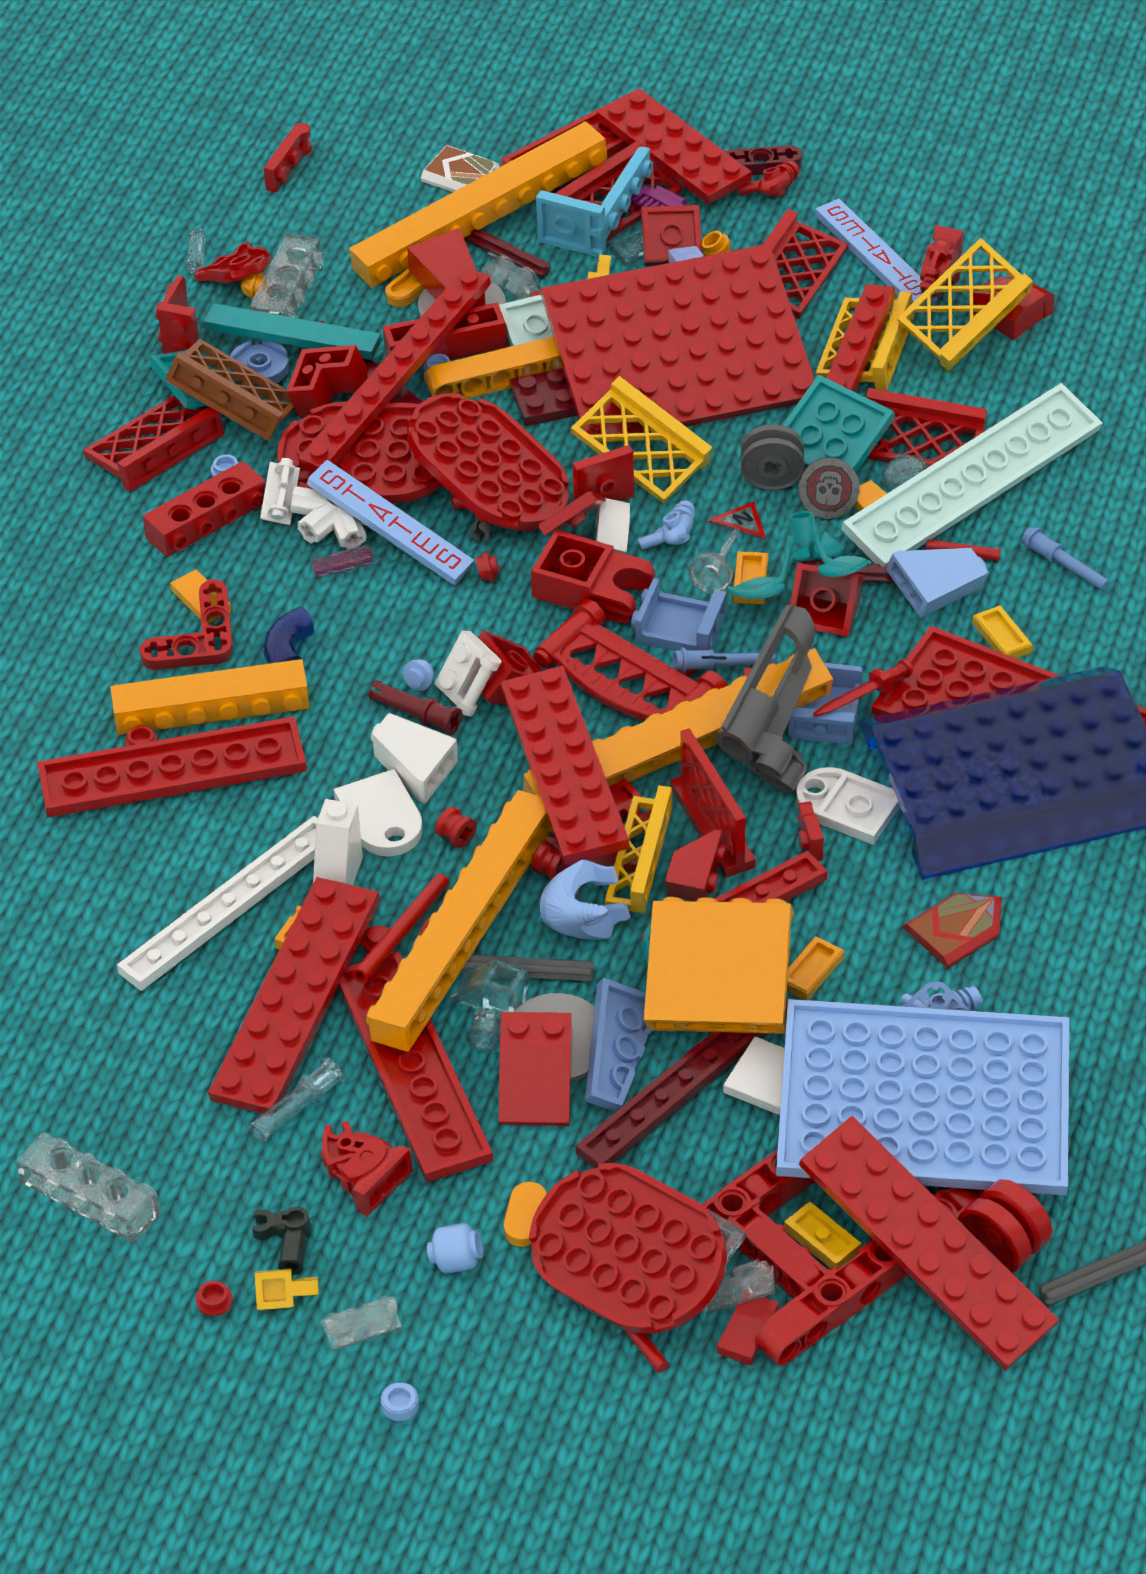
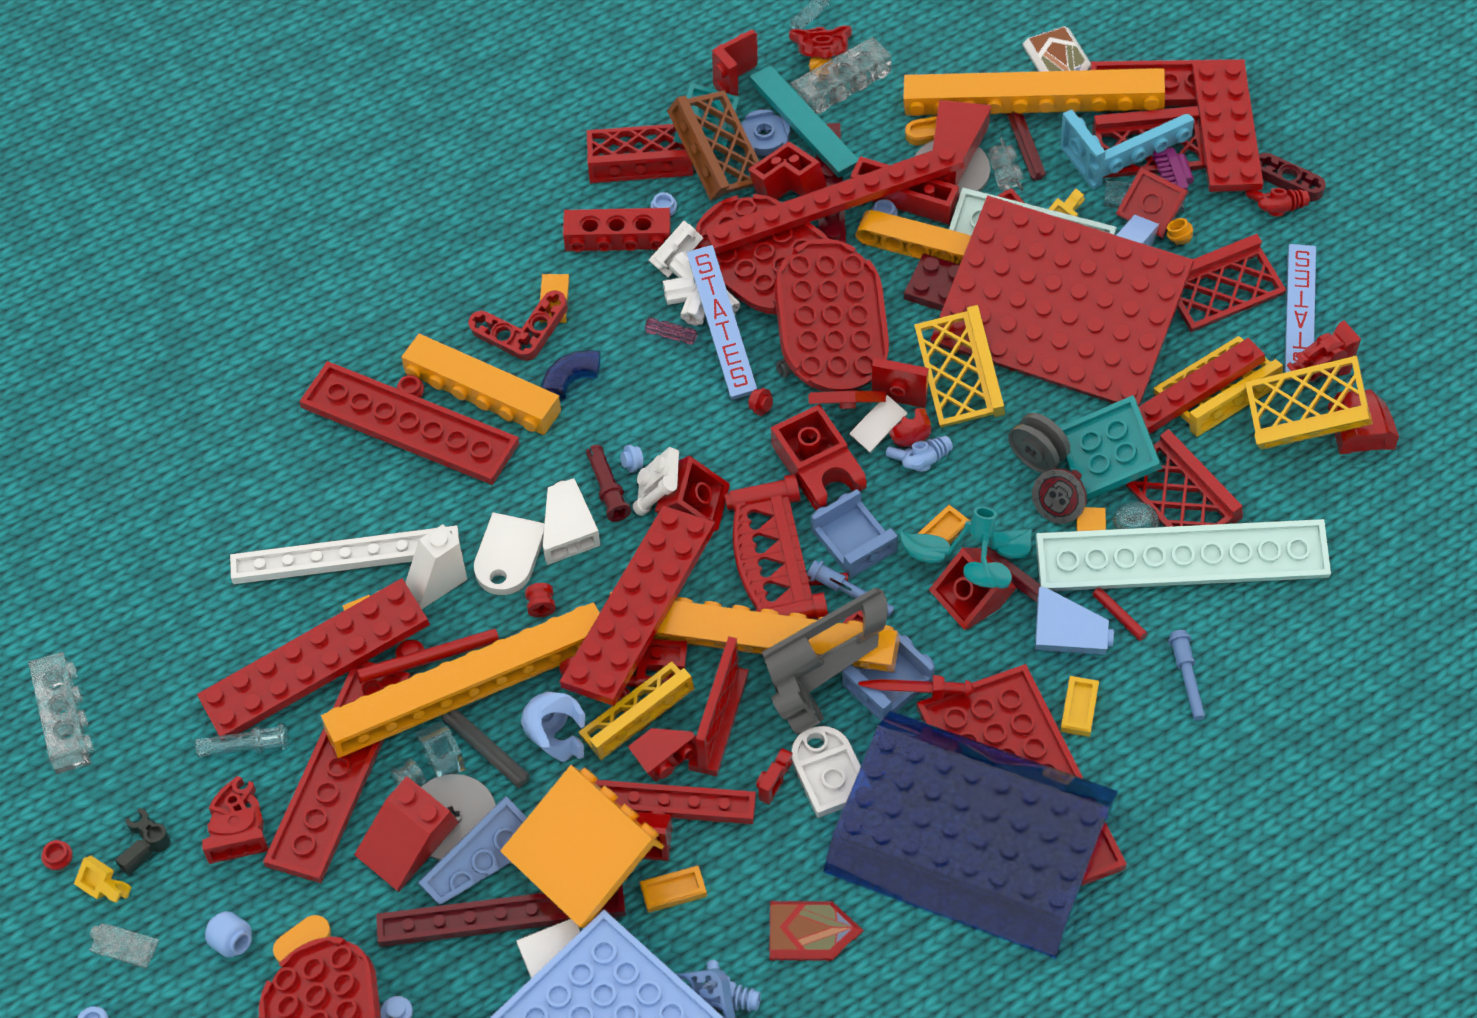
camera: 40 degrees right, 10 degrees up
clear piece [689,501,766,593] -> none
none -> red hair [890,408,932,447]

